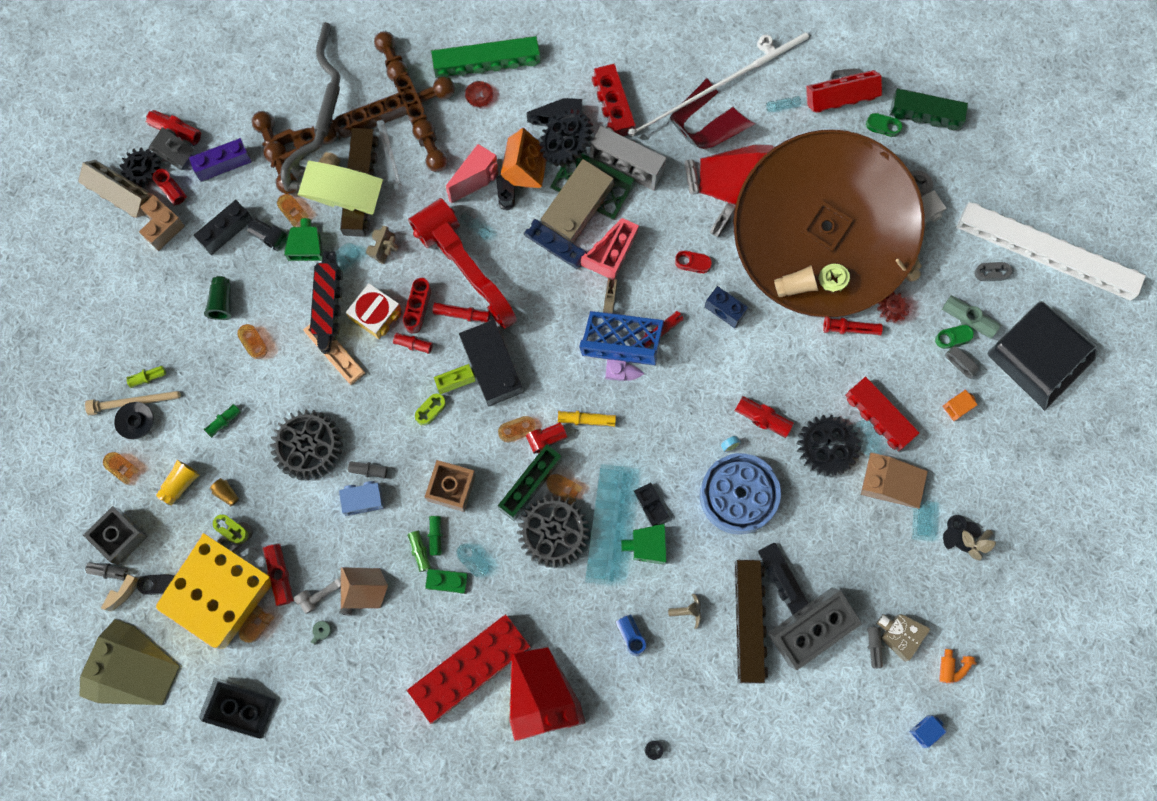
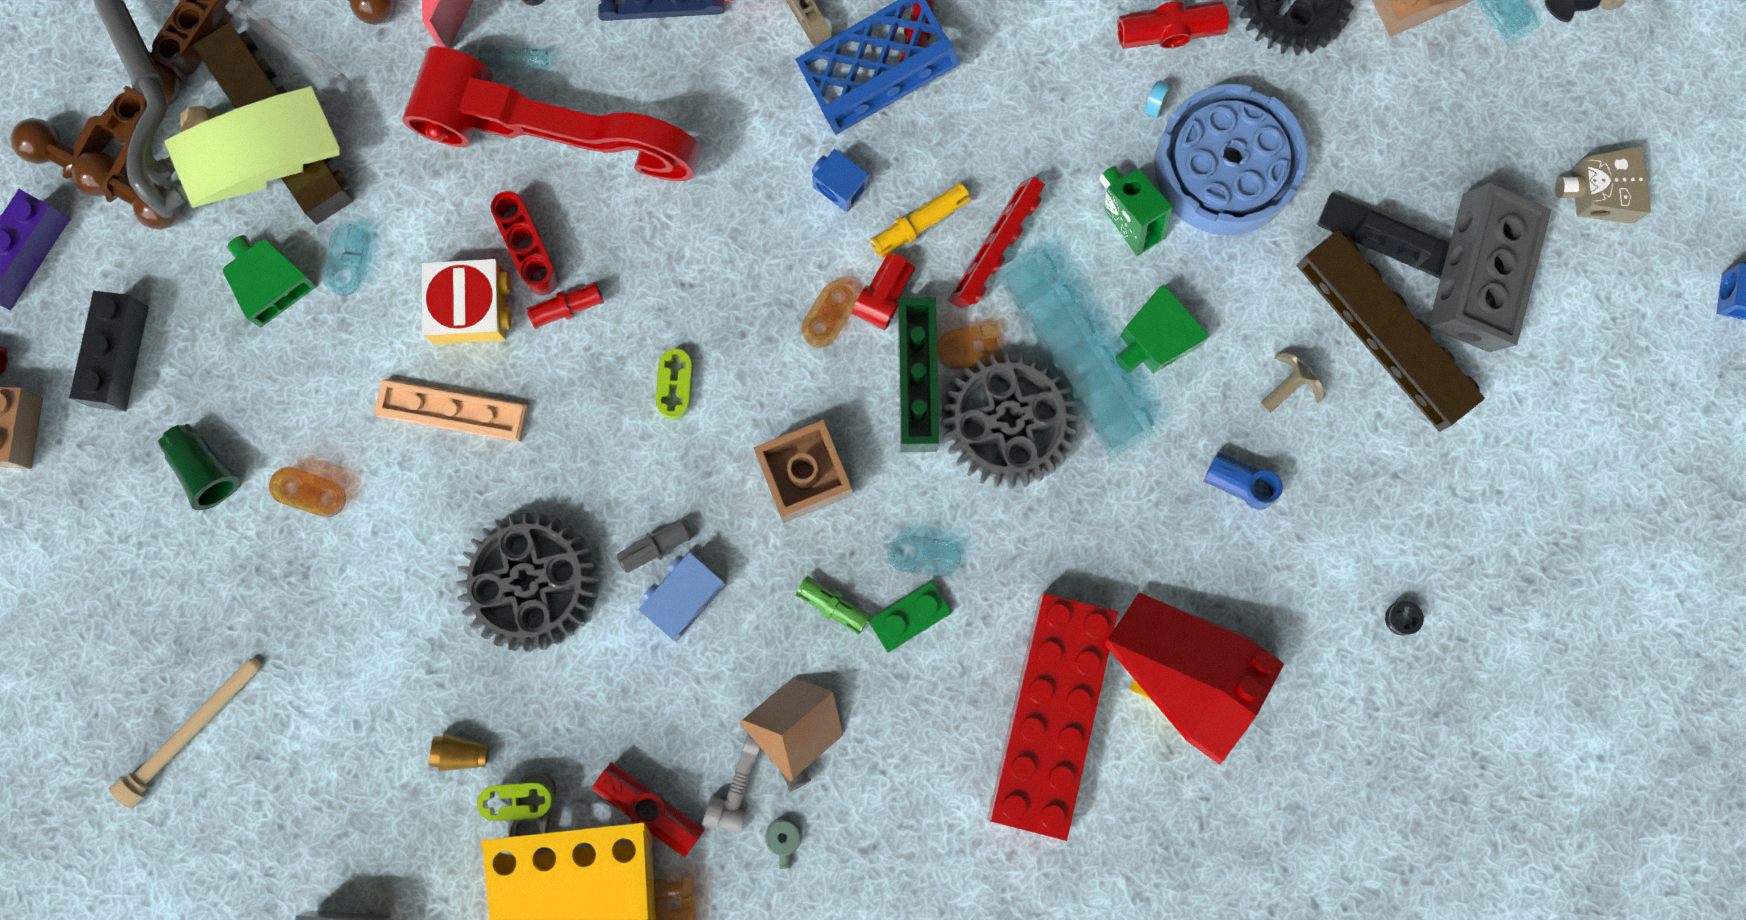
camera: 40 degrees left, 5 degrees up
clear orange plate [103,452,140,485] -> none
black dish [114,402,154,440] -> none
lime axle [126,365,166,388] -> none
yellow plant [156,459,200,506] -> none
green pin [204,404,242,438] -> none
black piece [247,218,287,251] -> none
clear orange plate [277,194,309,227] -> none
black hinge [310,251,343,355] -> none
dark tan hips [366,226,398,264] -> none
green axle [427,516,443,556] -> none
red pin [432,302,490,323] -> none
lime plate [433,364,476,395] -> none
black brick [459,320,523,407] -> none
lavender plate [605,359,644,381] -> none
black slope [634,482,670,526] -> none
dark grey axle [867,627,884,669] -> none
orange plant [939,649,977,684] -> none
none -> blue brick [812,148,869,212]
none -> red plate [948,176,1045,308]
none -> green torso [1099,166,1173,256]

